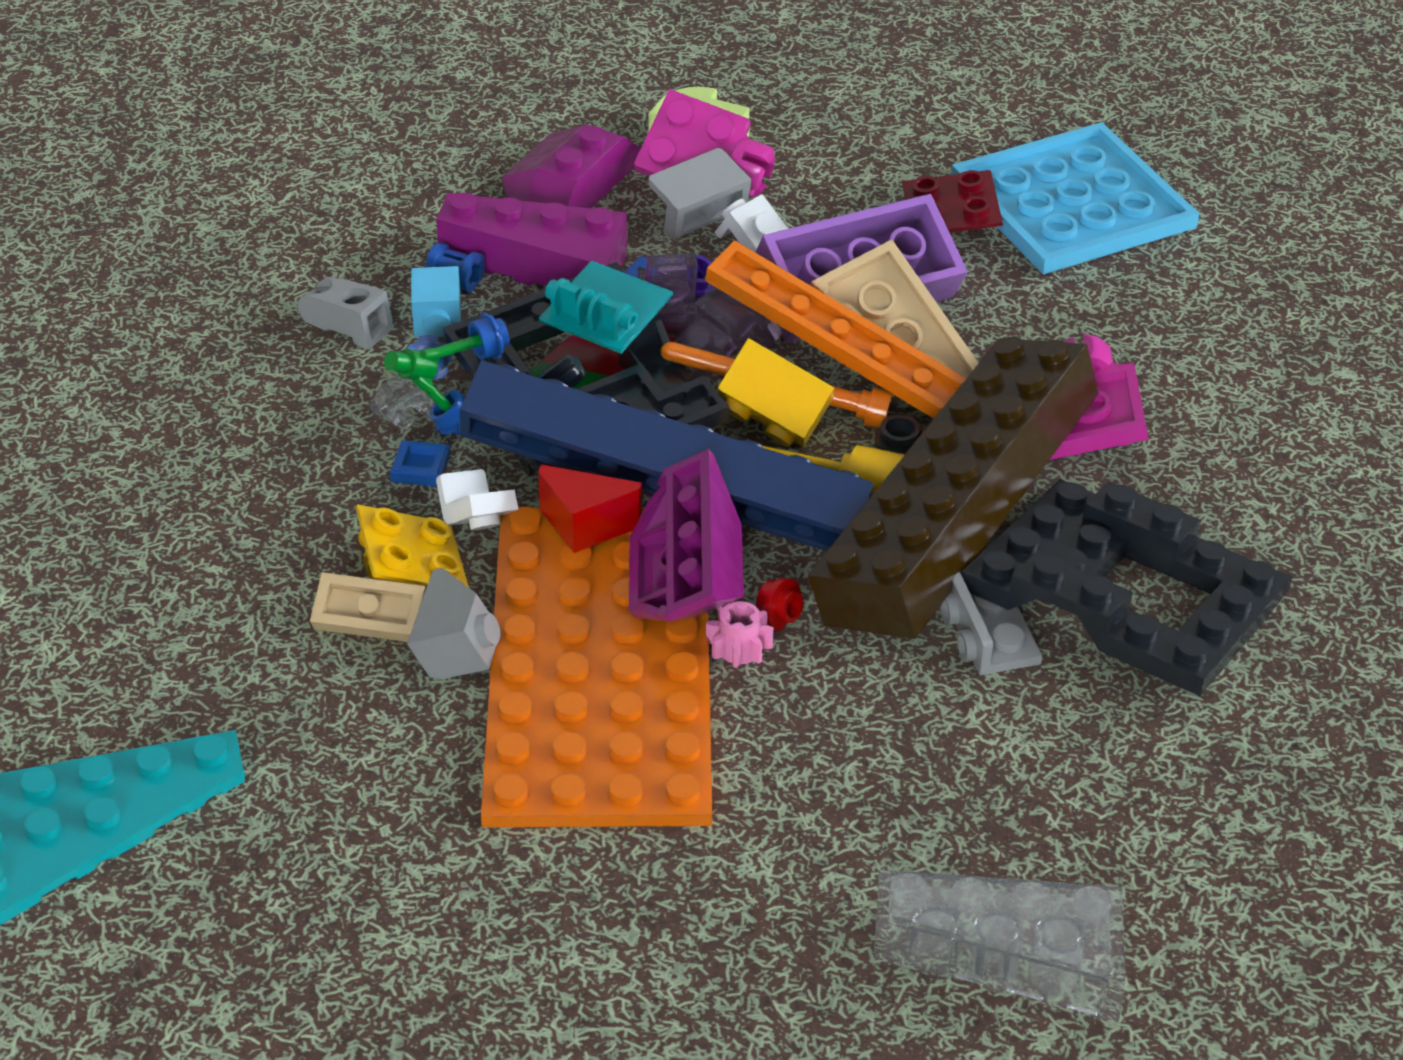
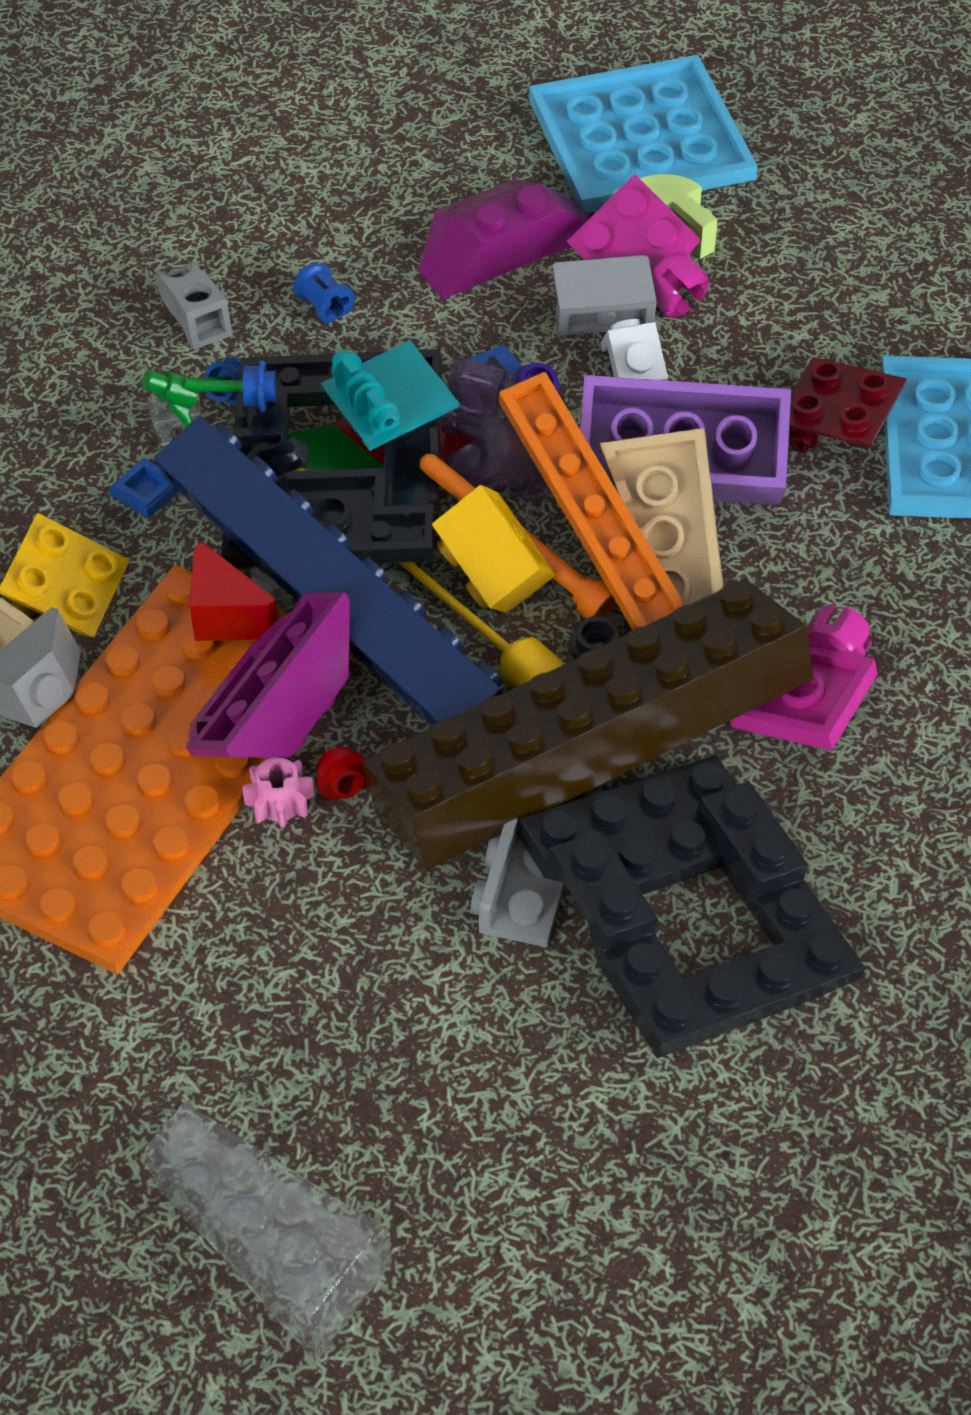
camera: 30 degrees right, 10 degrees up
medium azure brick [411,266,461,337] -> none
magenta wedge [436,193,627,287] -> none
white bracket [436,469,518,531] -> none
none -> medium azure plate [529,55,758,213]

